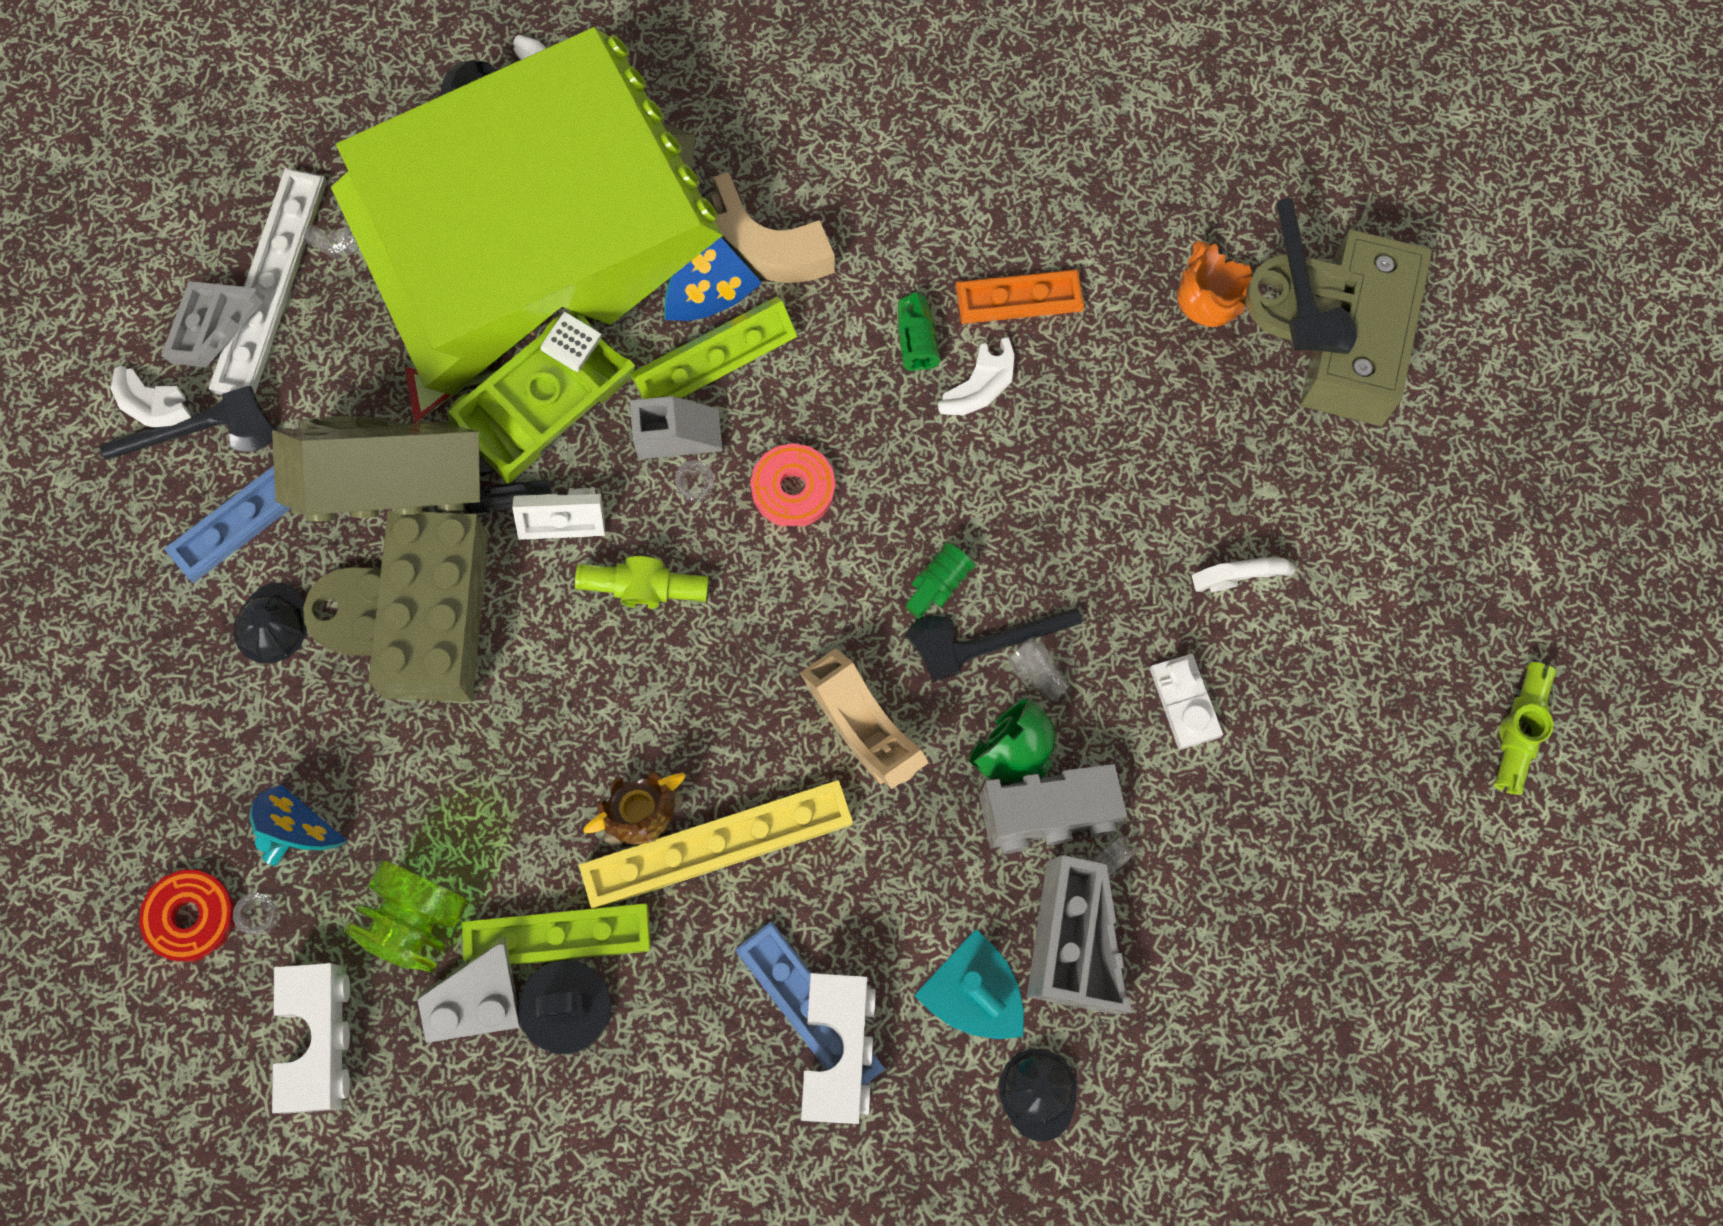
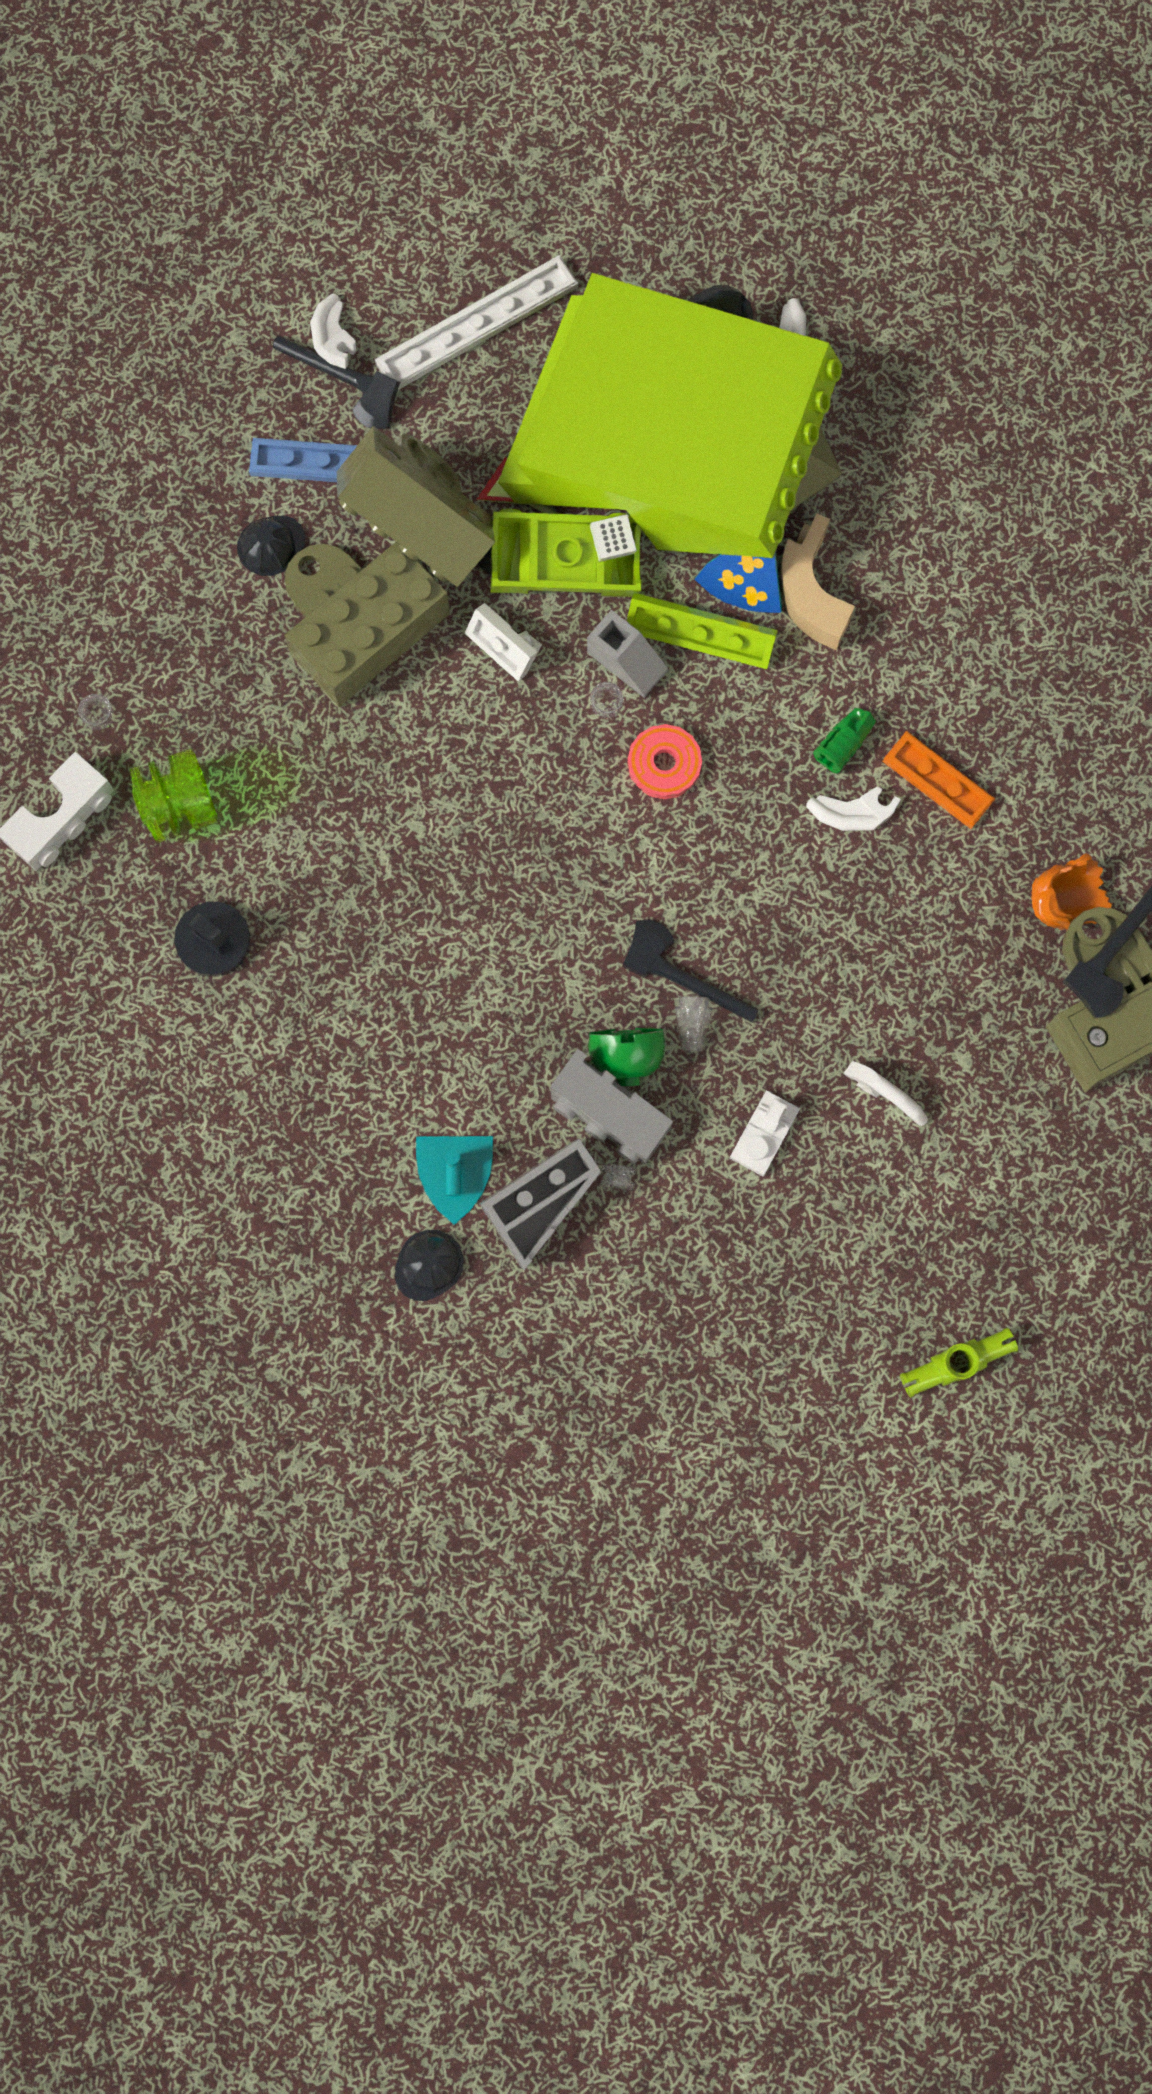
camera: 50 degrees right, 5 degrees up
red tile [139,870,236,962] -> none
light grey wing [161,281,265,368] -> none
blue shield [249,785,347,866] -> none
clear arm [304,224,360,259] -> none
light grey wing [417,937,520,1043] -> none
lime plate [462,904,651,966] -> none
black axle [467,479,552,514] -> none
lime pin [575,556,709,609] -> none
light yellow plate [579,780,853,909] -> none
reddish brown hair [583,771,686,845] -> none
medium blue tile [735,921,885,1085] -> none
tan arch [800,648,929,789] -> none
white arch [801,973,875,1124] -> none
green hinge [906,542,975,620] -> none

